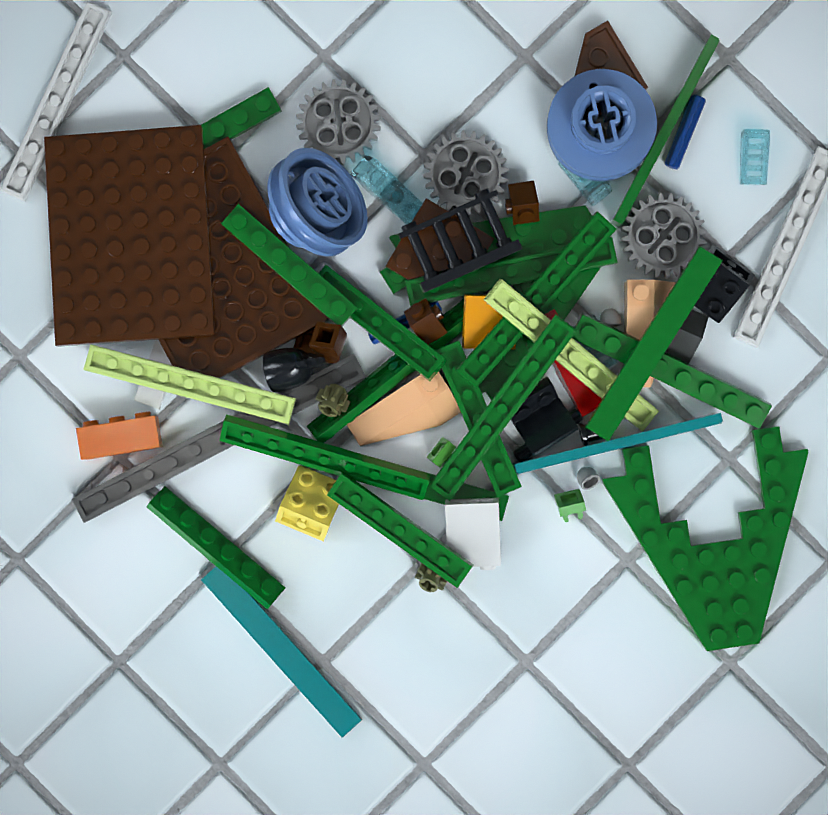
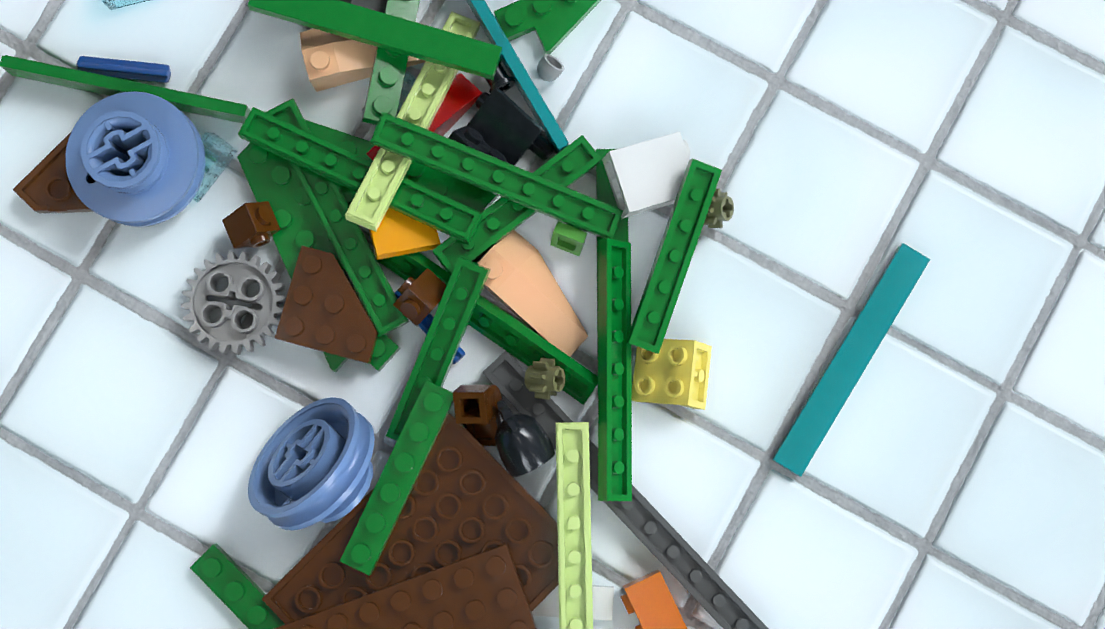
camera: 105 degrees left, 5 degrees down
green plate [146,486,286,610] -> none
light grey gear [296,79,381,165] -> none
clear light blue slope [350,155,423,224] -> none
black fence [398,188,523,293] -> none
bright green tile [554,489,586,522] -> none
light grey hinge [600,308,622,327] -> none
light grey gear [620,193,707,279] -> none

